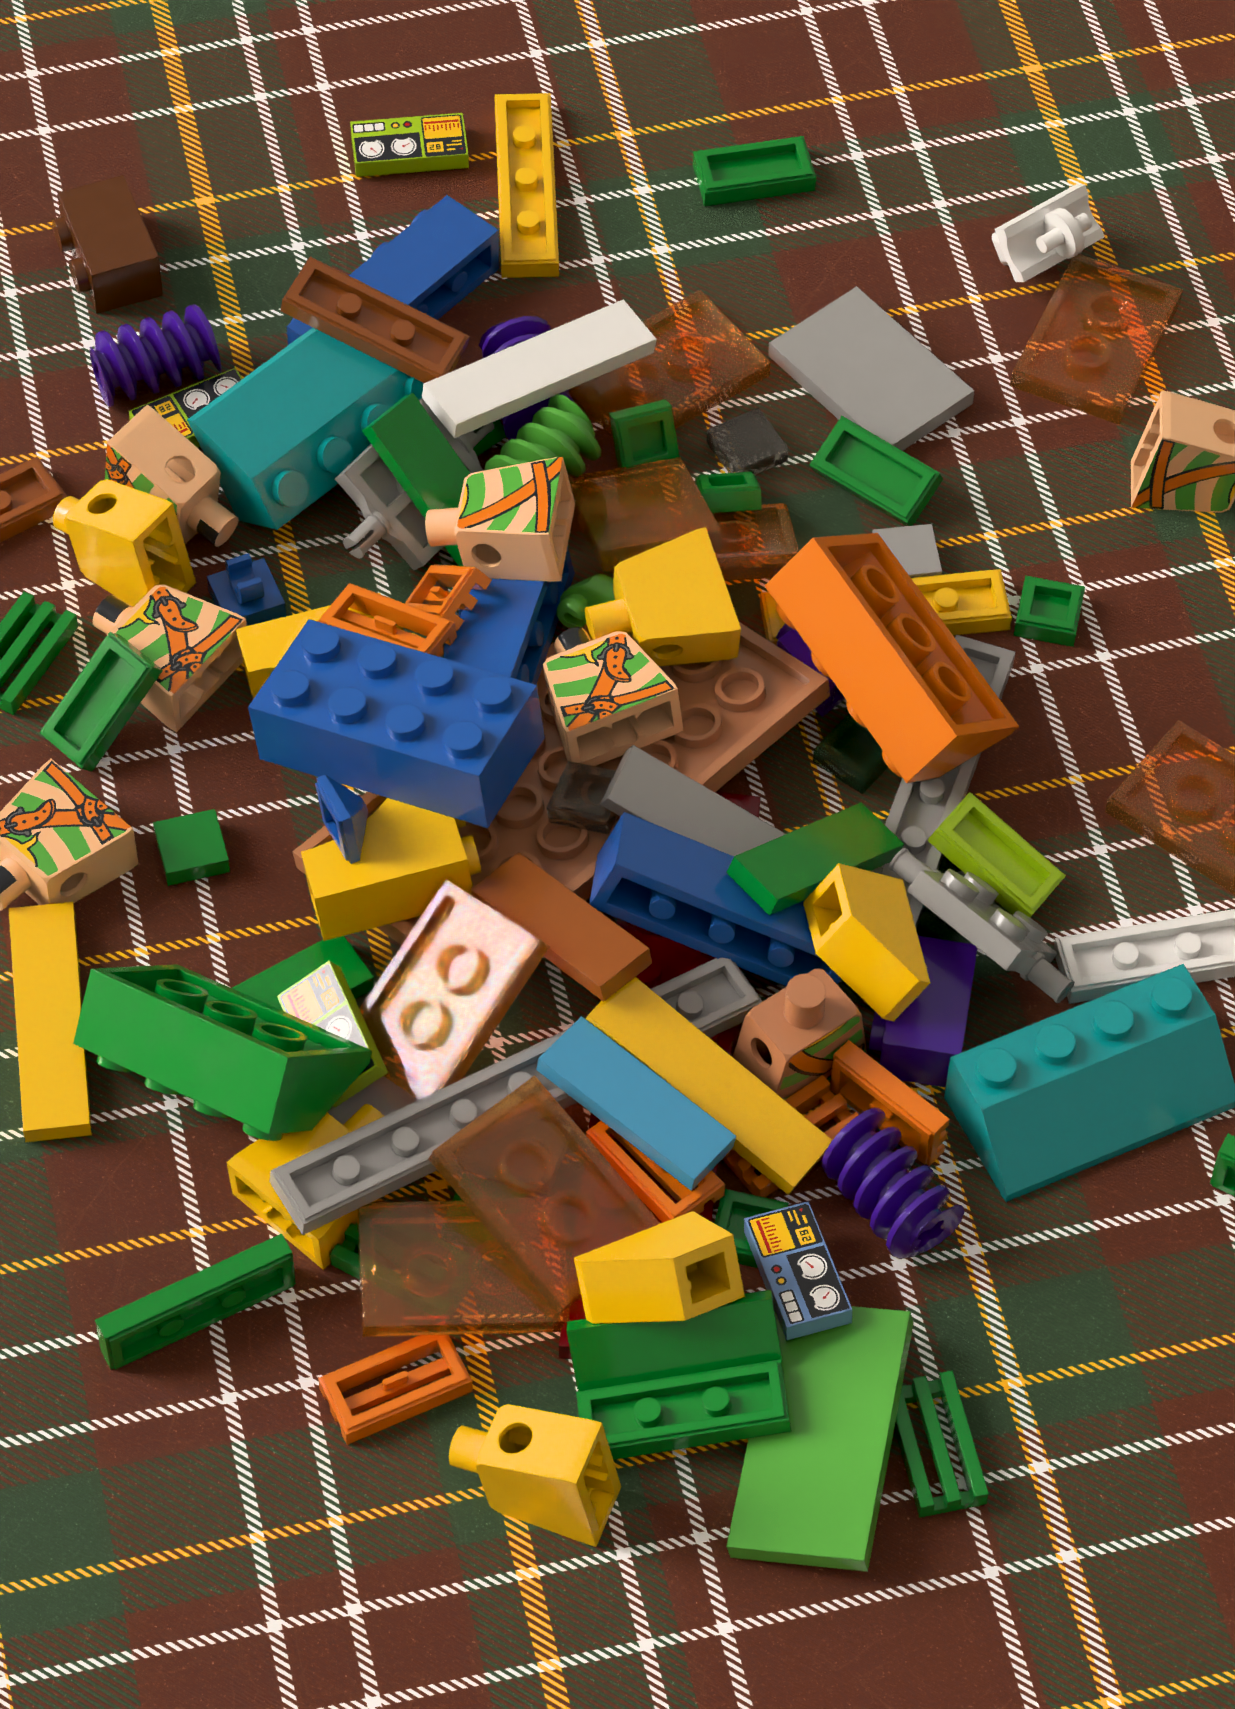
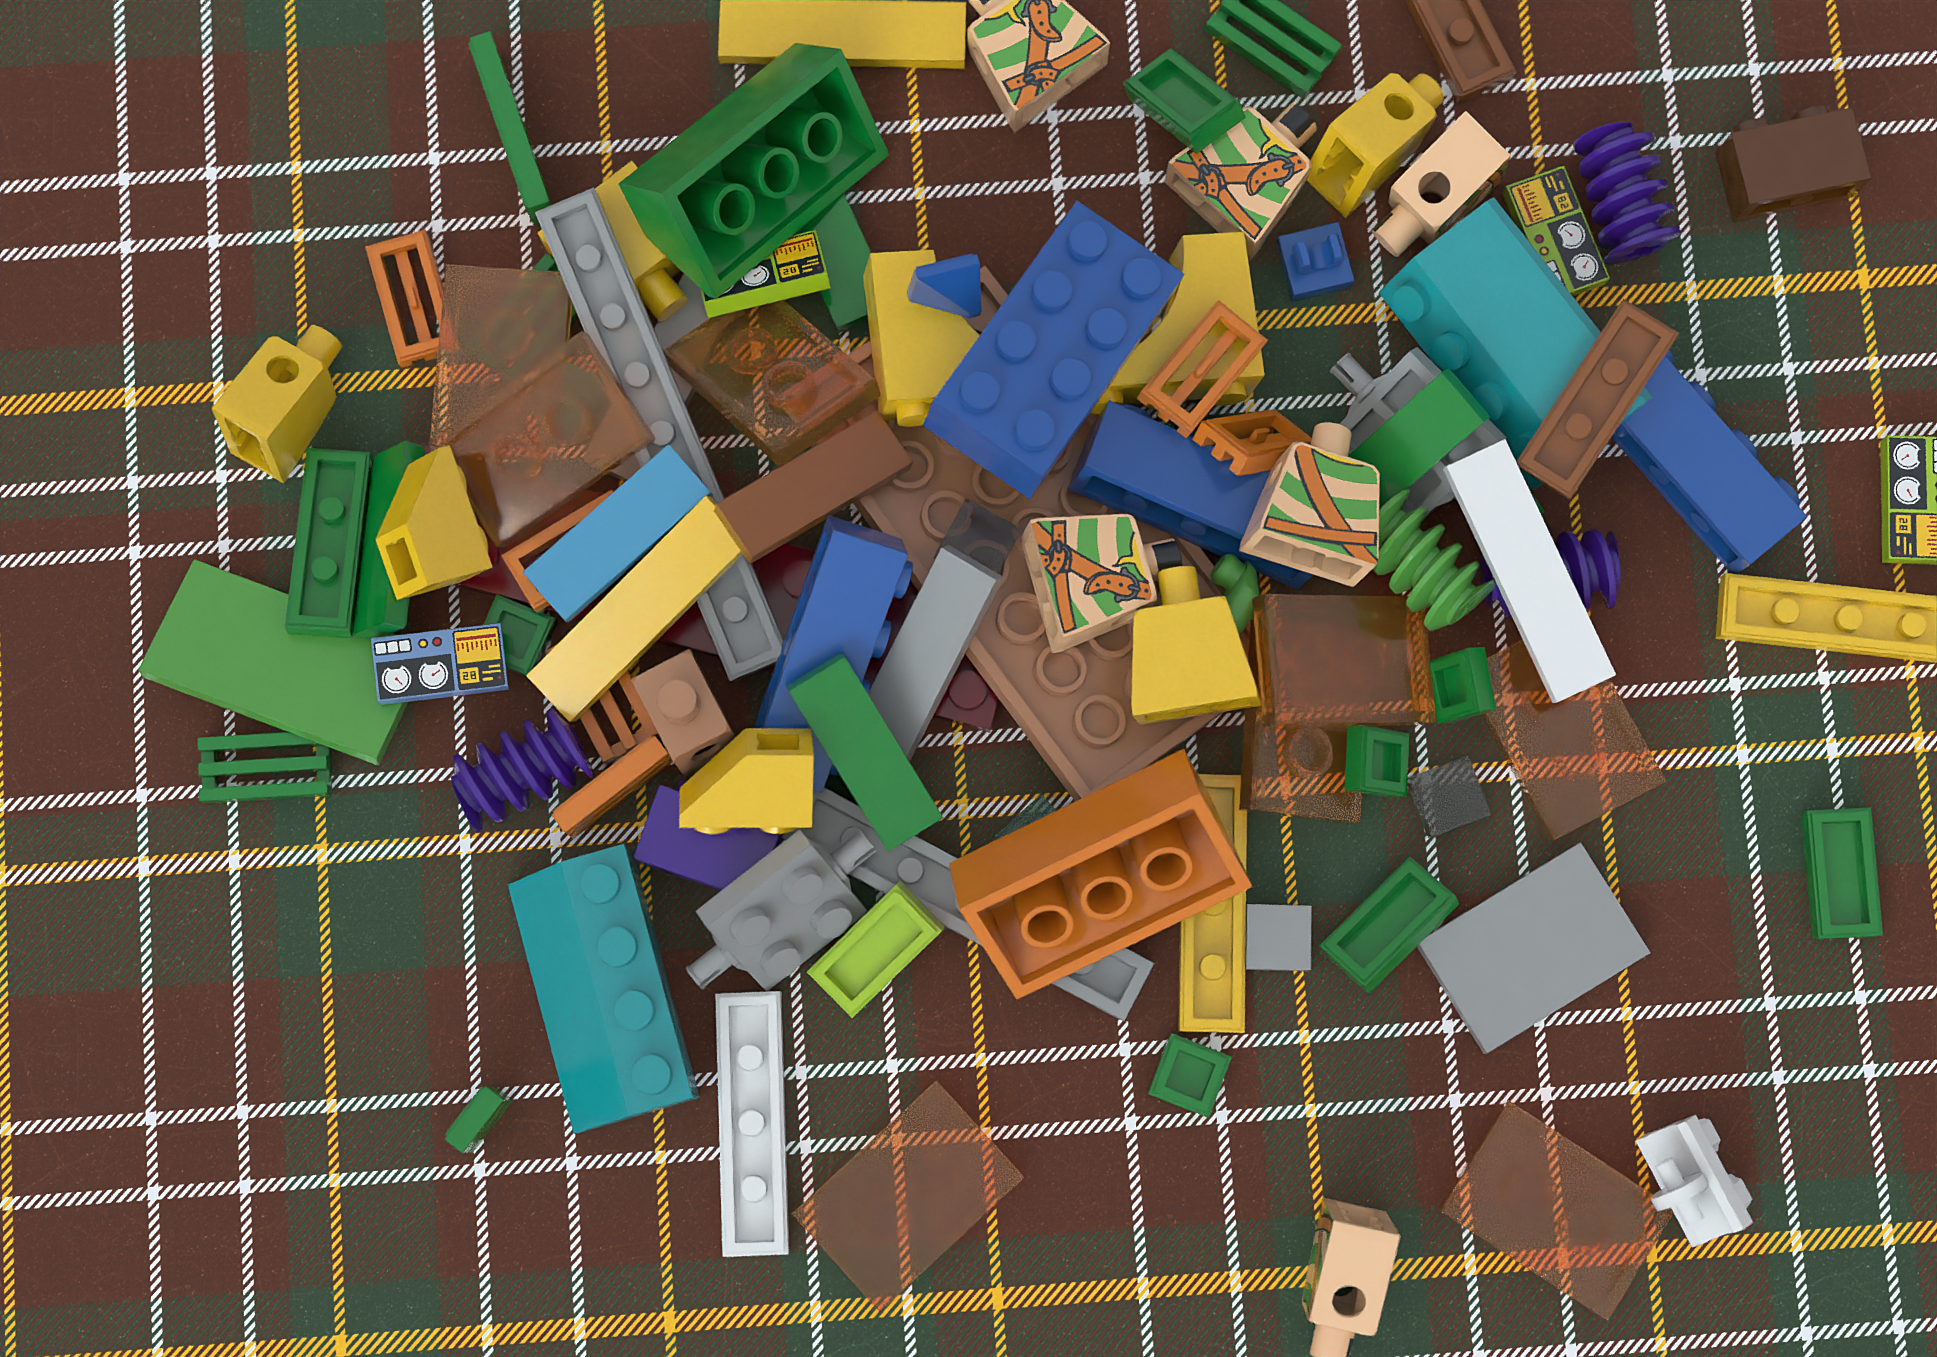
camera: 100 degrees right, 25 degrees up
green tile [153,809,230,886] -> none

